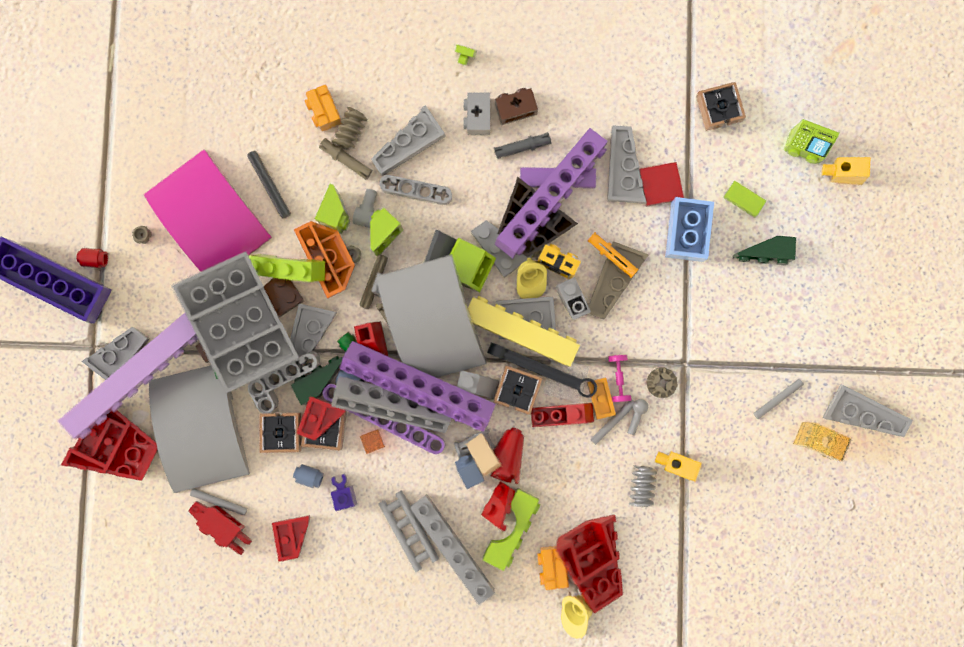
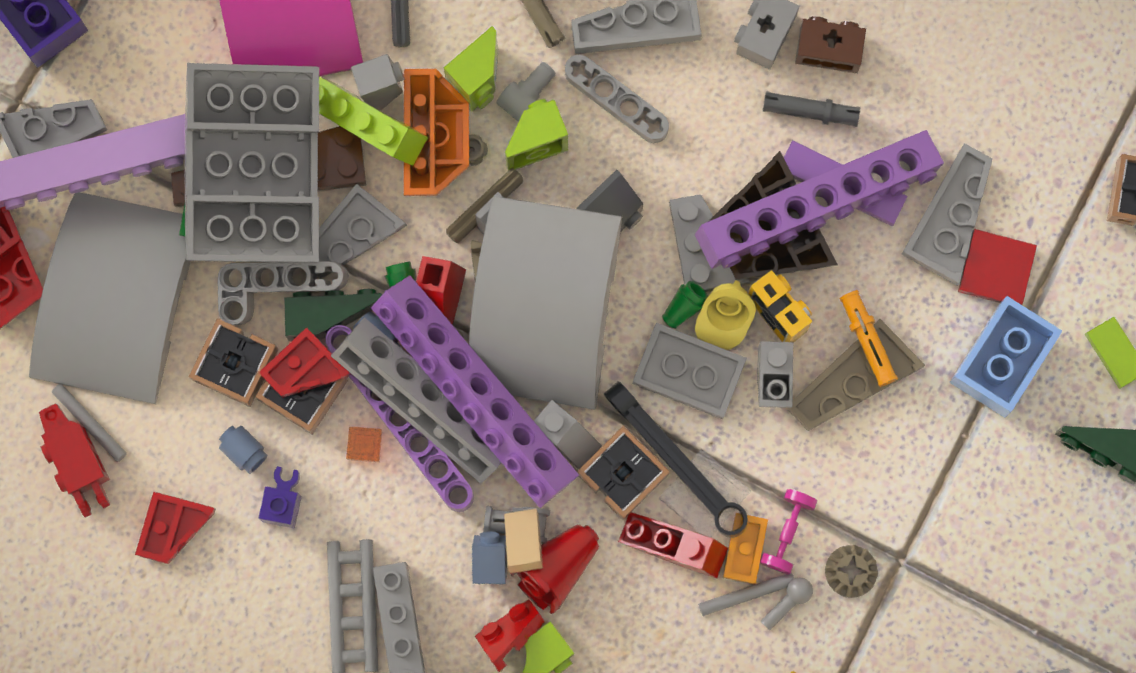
camera: 25 degrees right, 5 degrees down
lime slope [450,238,496,292] -> none
light yellow brick [468,296,580,367] -> none
none -> light grey slope [351,54,405,111]
none -> green cone [662,281,708,329]

